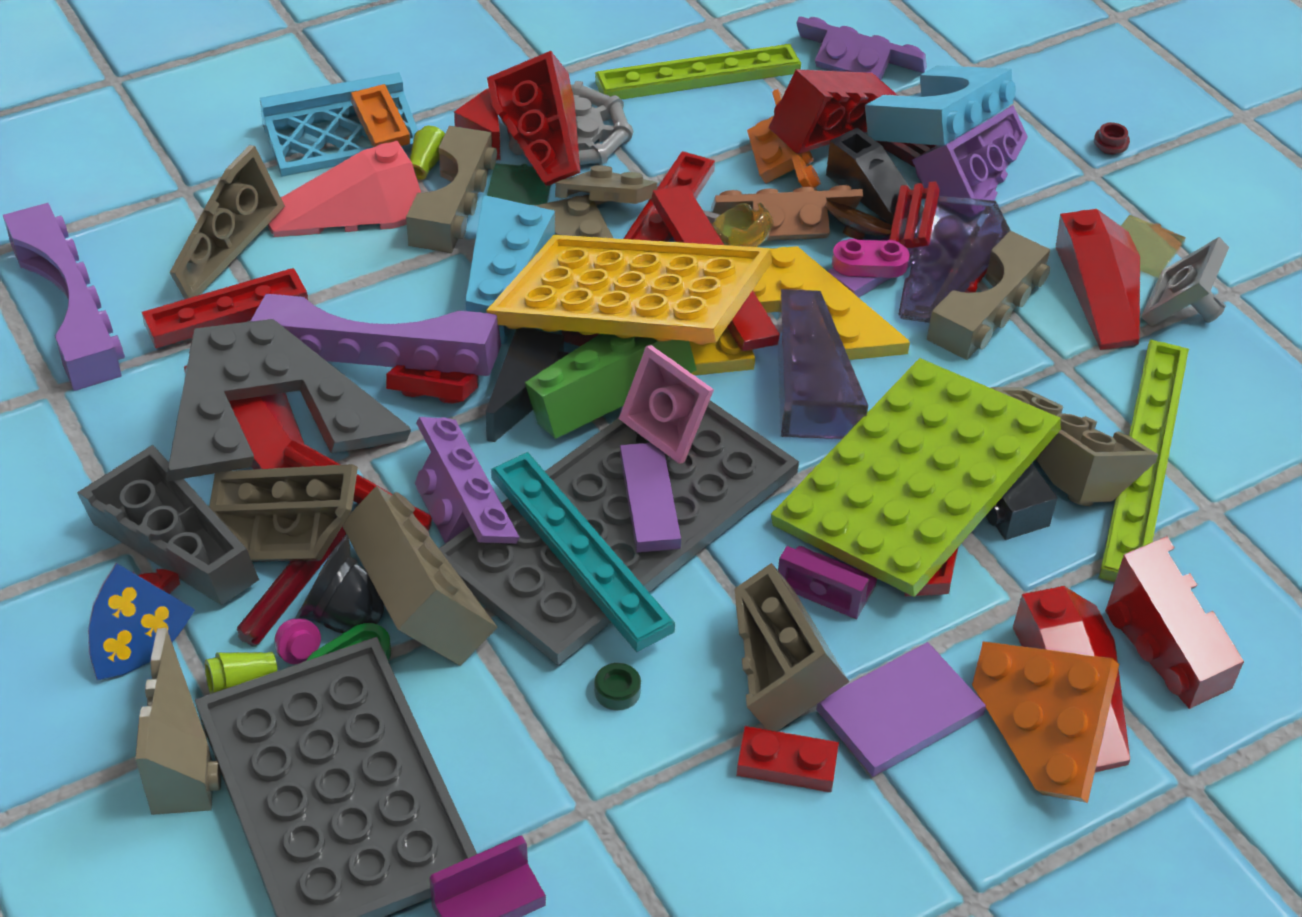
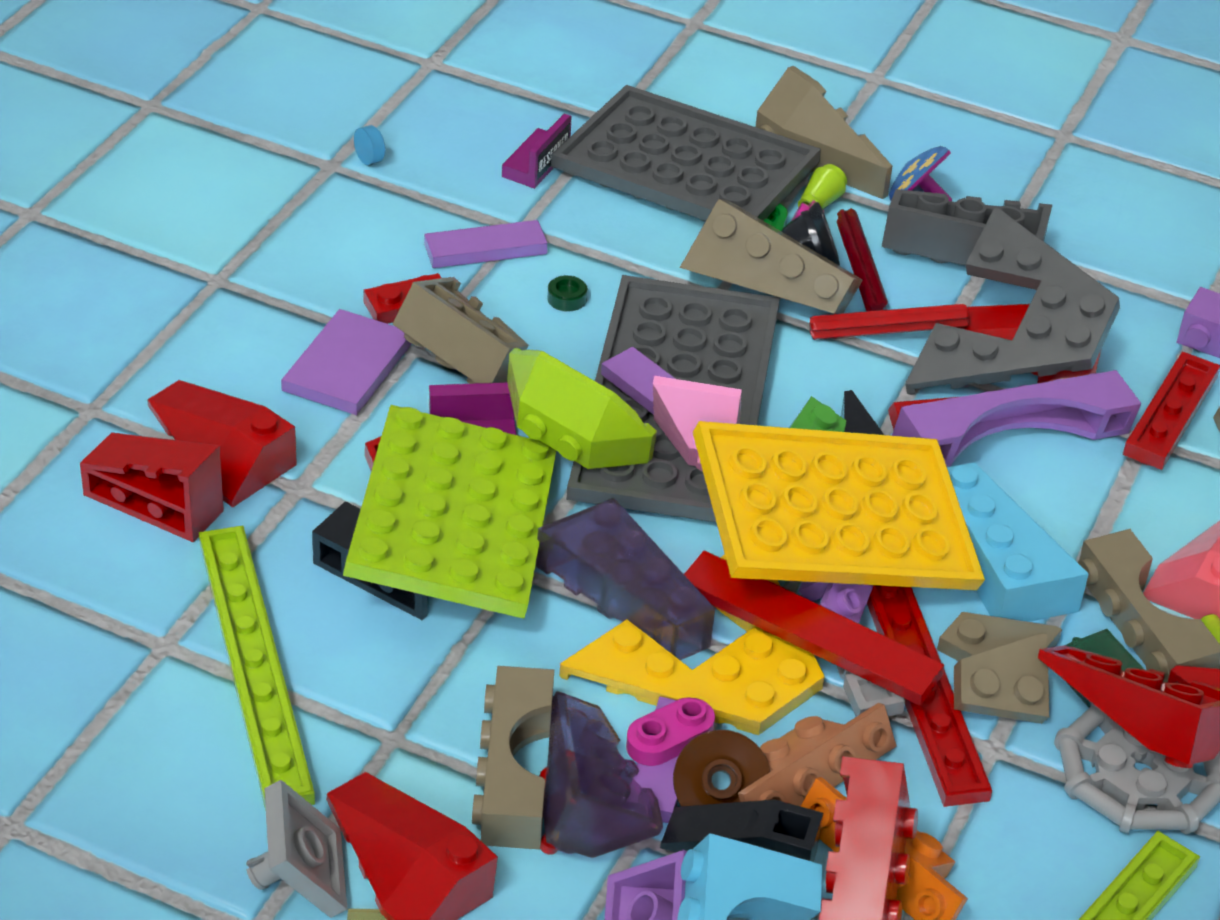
camera: 145 degrees right, 5 degrees down
dark tan wedge [209,464,358,562] -> none
medium lavender bracket [415,417,520,544] -> none
teal tile [491,452,675,653] -> none
clear yellow hair [712,203,774,247] -> none
red tile [889,181,940,248] -> none
orange plate [972,641,1119,803] -> none
dark tan wedge [991,387,1158,506] -> none
none -> medium lavender tile [424,220,548,268]
none -> lime wedge [507,348,657,469]

